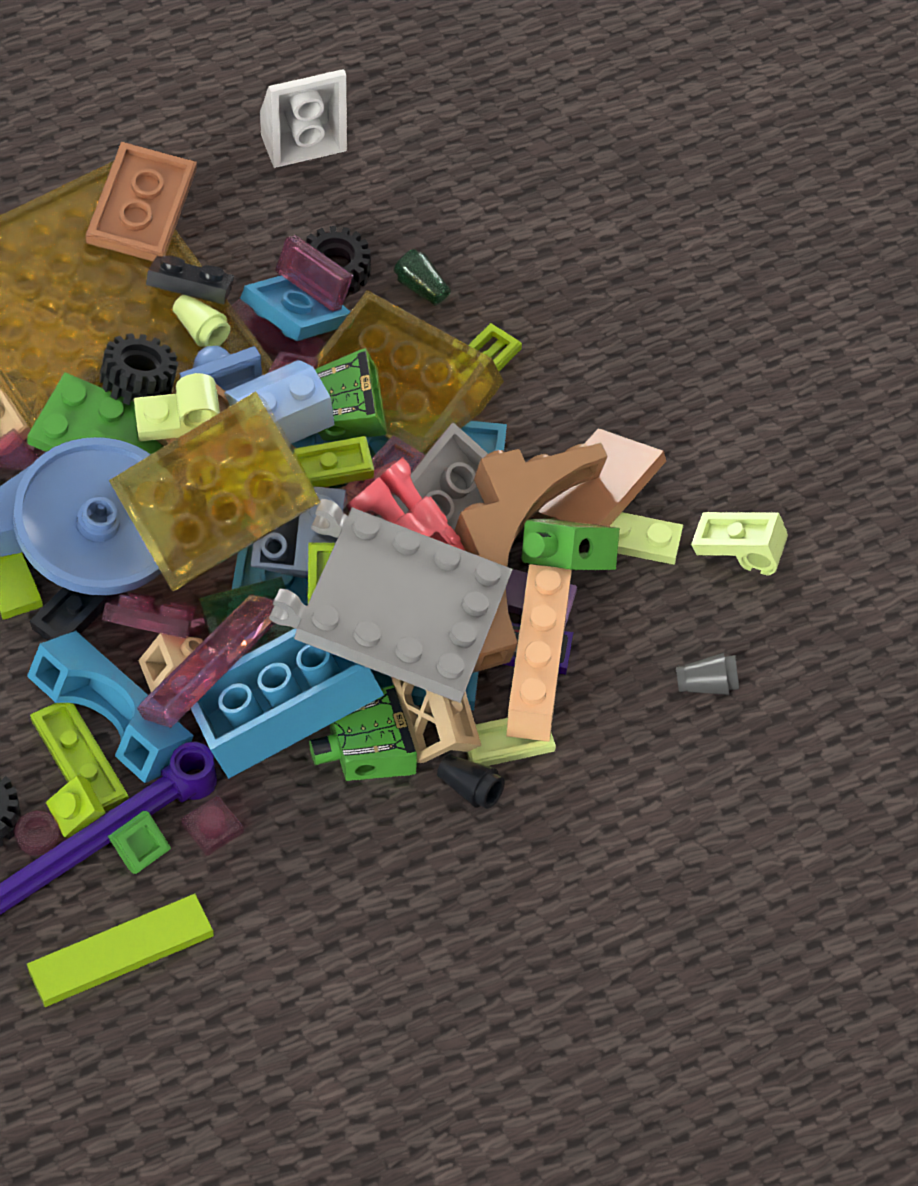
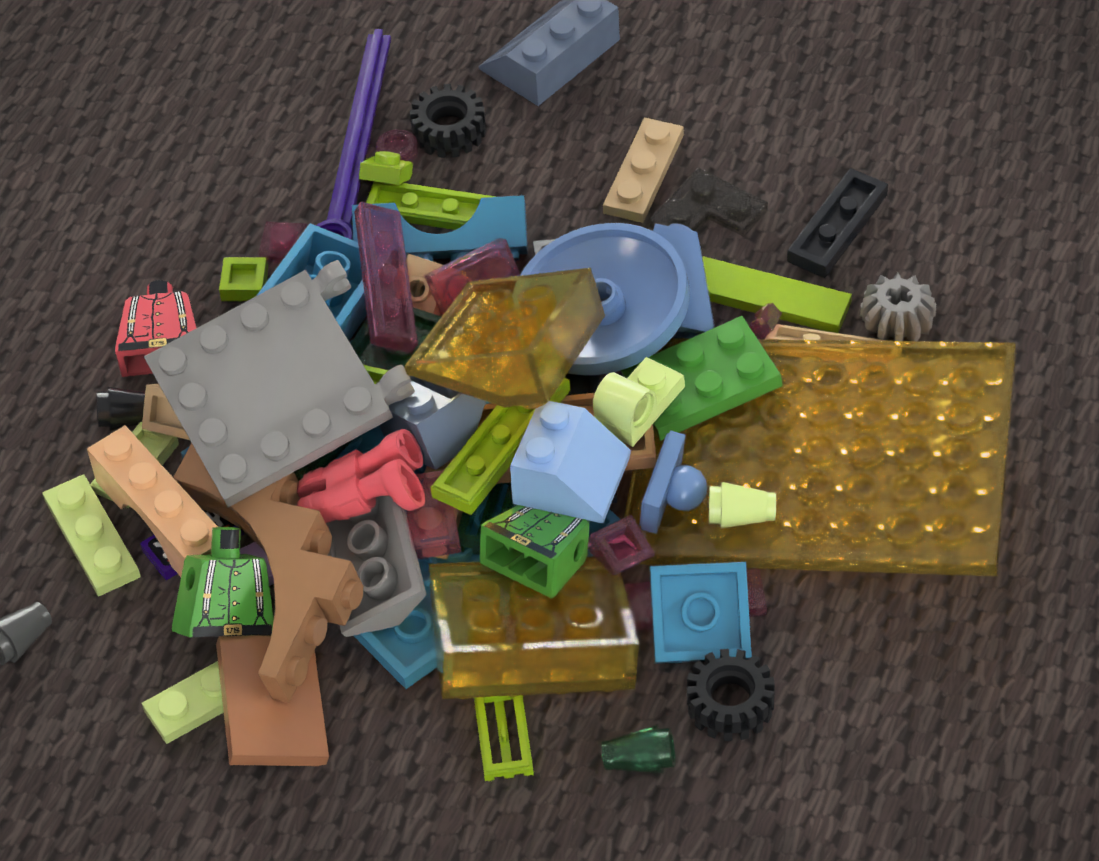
camera: 140 degrees right, 5 degrees down
lime tile [27,894,214,1007] -> none
nougat tile [86,142,197,261] -> none
black tyre [99,333,178,405] -> none
bright green tile [108,811,171,874] -> none
black plate [146,255,234,305] -> none
white slope [260,69,347,168] -> none
clear pink tile [275,235,353,312] -> none
yellowish green plate [691,512,788,575] -> none
none -> yellowish green plate [42,474,141,597]
none -> coral torso [115,280,196,377]
none -> lime plate [219,257,268,301]

